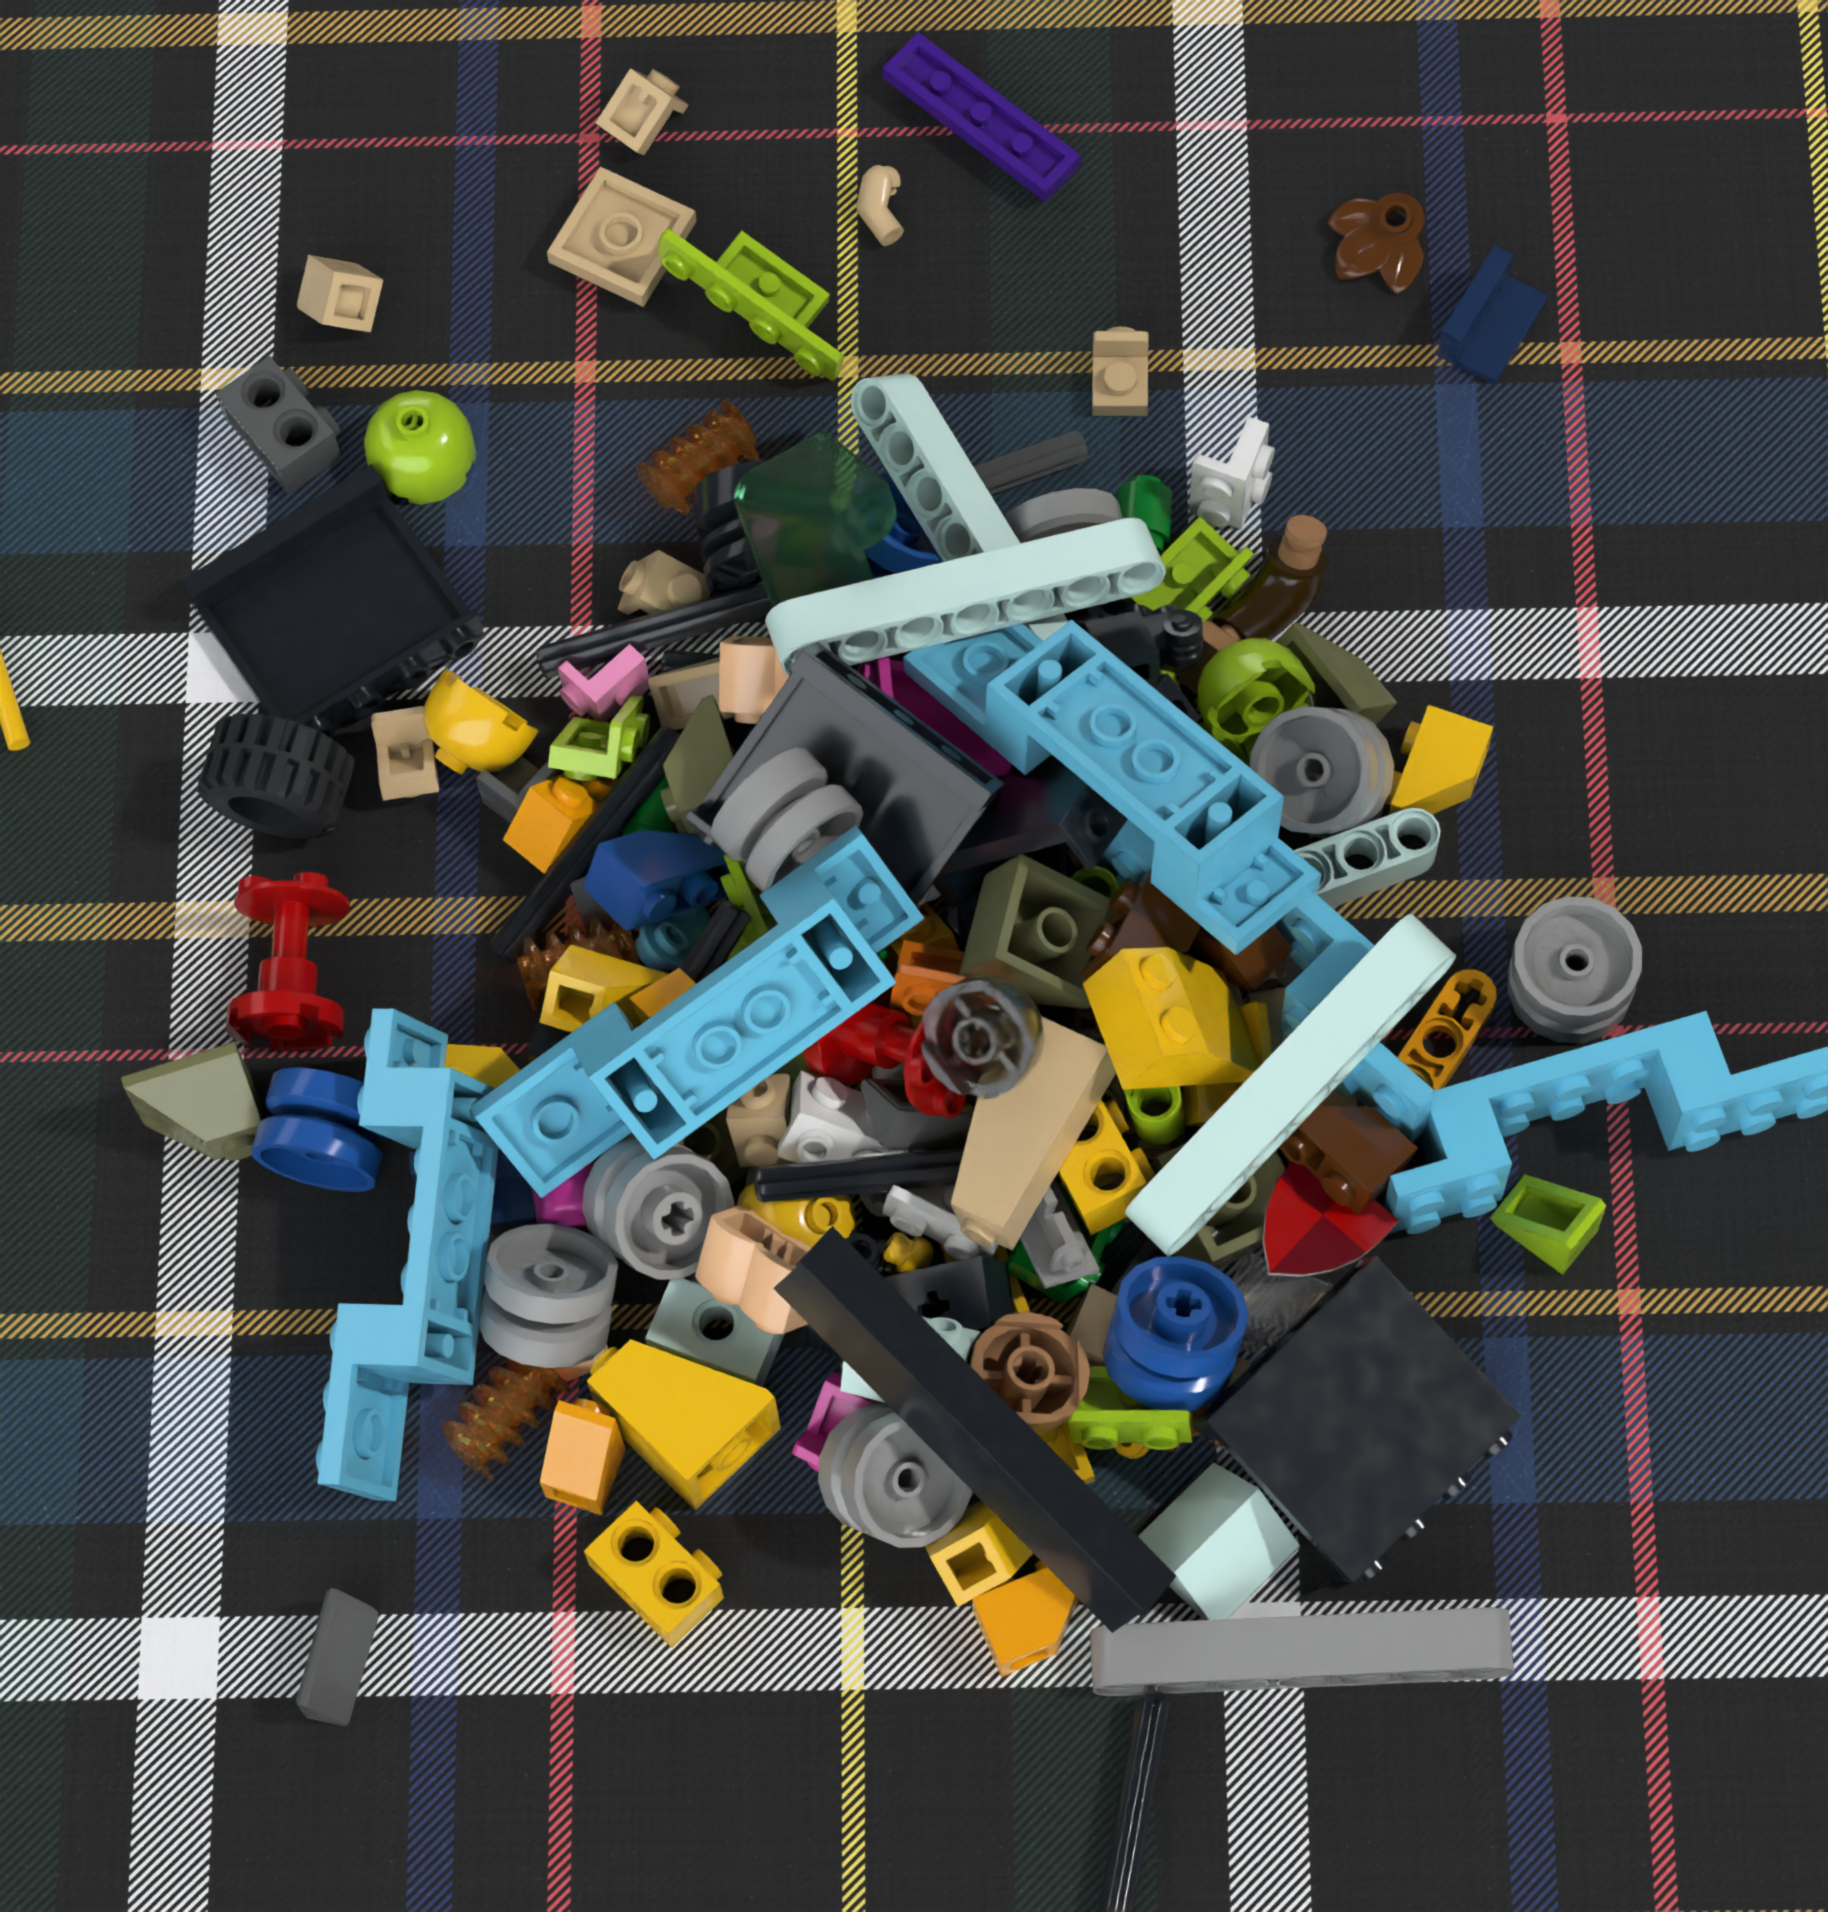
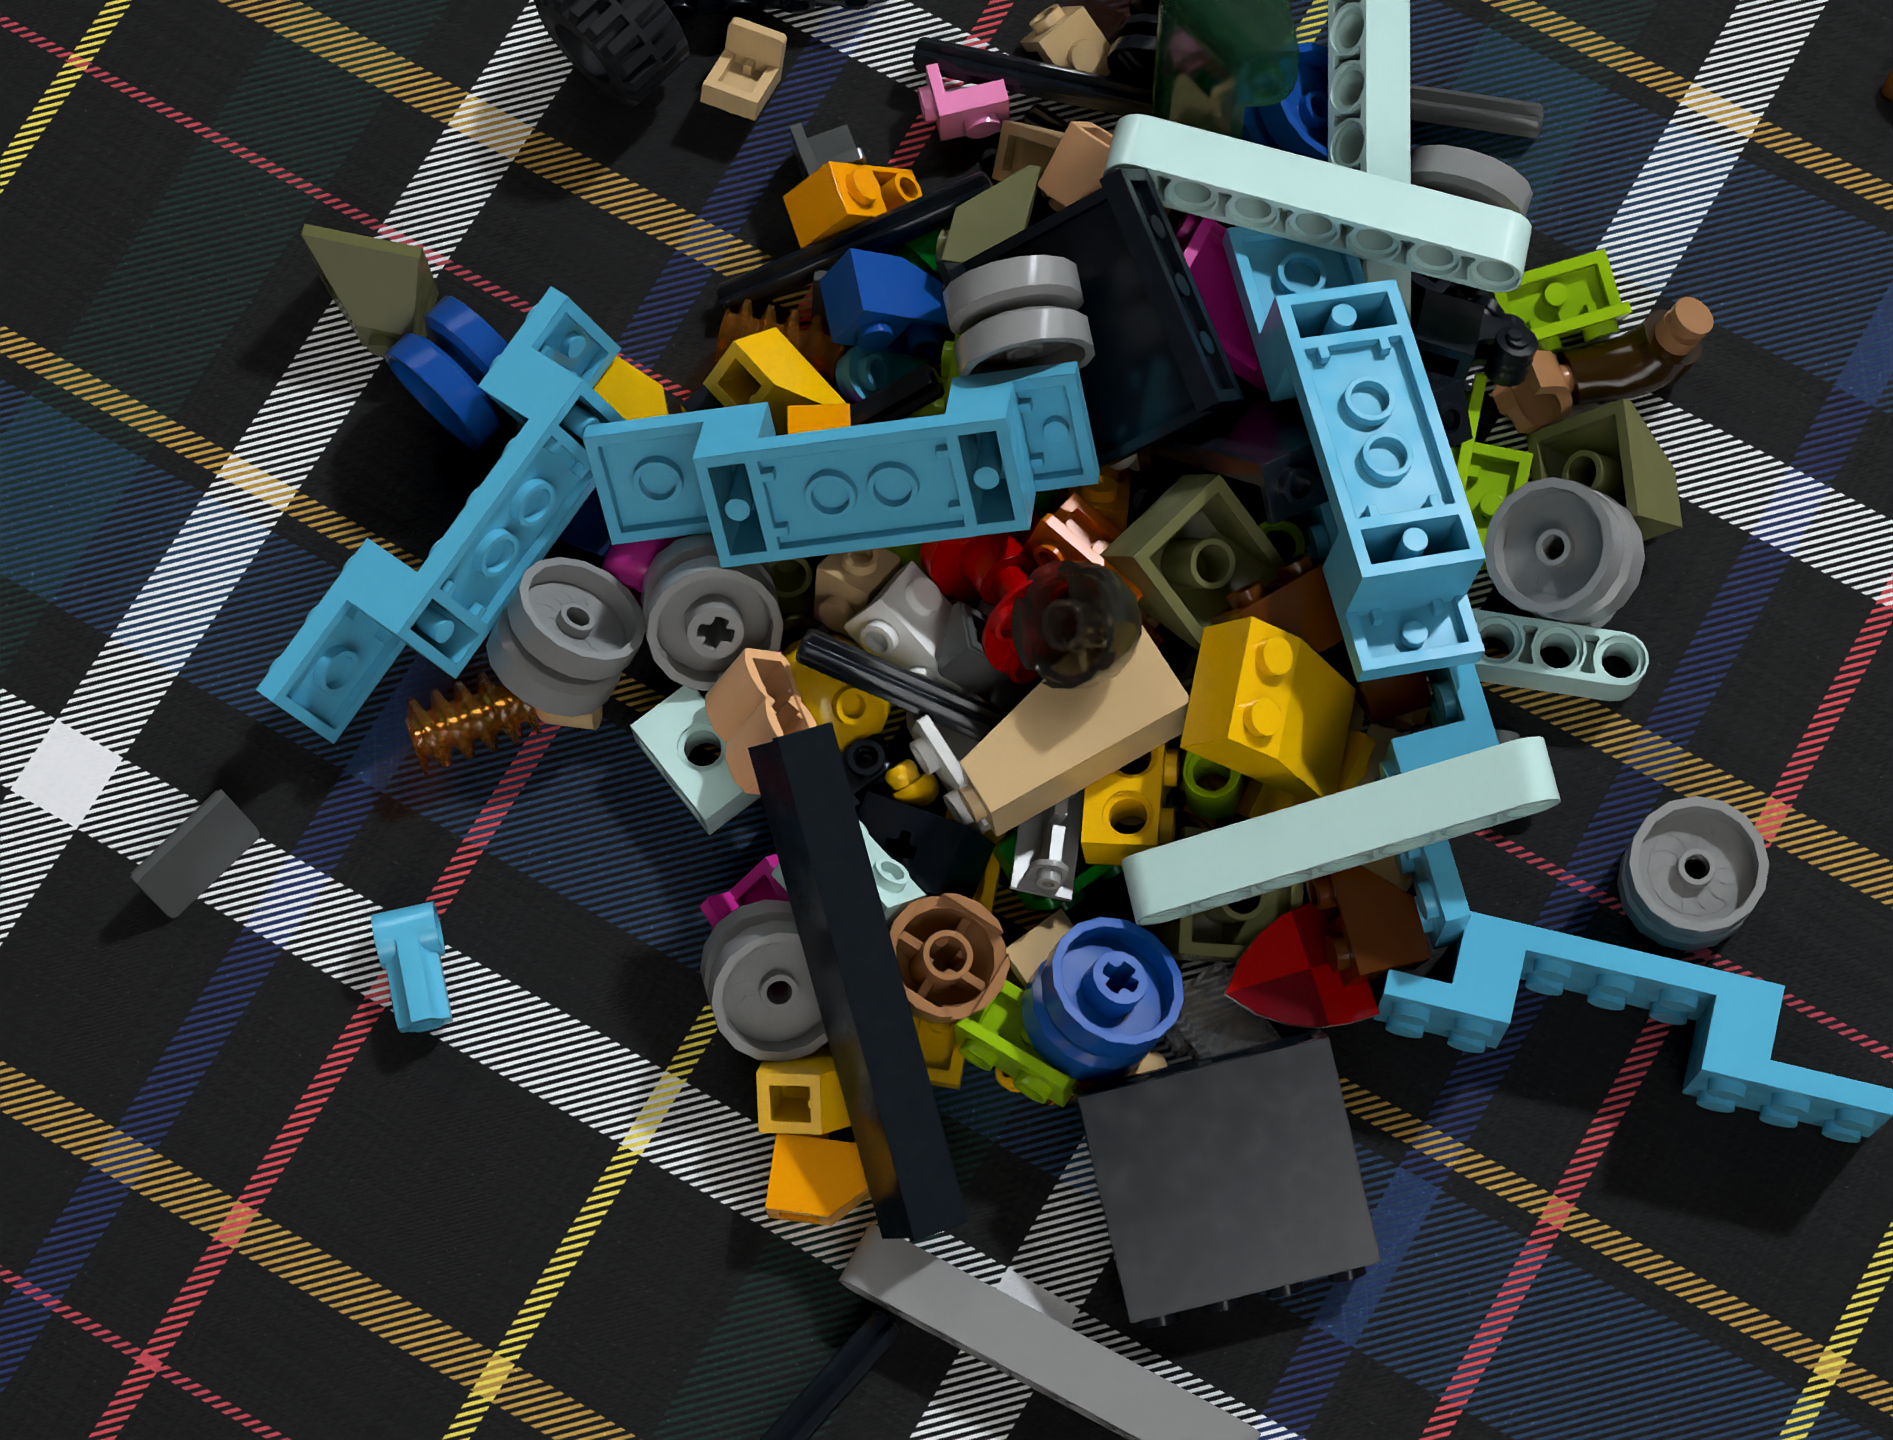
camera: 30 degrees right, 5 degrees up
red piece [226,872,350,1051] -> none
yellow cylinder [423,668,539,775] -> none
light orange slope [540,1399,626,1516] -> none
lime bracket [548,695,650,781] -> none
yellow brick [584,1501,724,1648] -> none
yellow slope [587,1339,781,1511] -> none
tan bracket [1092,327,1149,416] -> none
green brick [1116,475,1173,556] -> none
light aqua slope [1138,1462,1300,1620] -> none
white bracket [1189,417,1275,530] -> none
lime cylinder [1197,638,1315,752] -> none
light orange beam [1365,969,1497,1107] -> none
yellow slope [1385,705,1493,815] -> none
lime slope [1490,1174,1606,1275] -> none
none -> medium azure piece [371,901,453,1033]

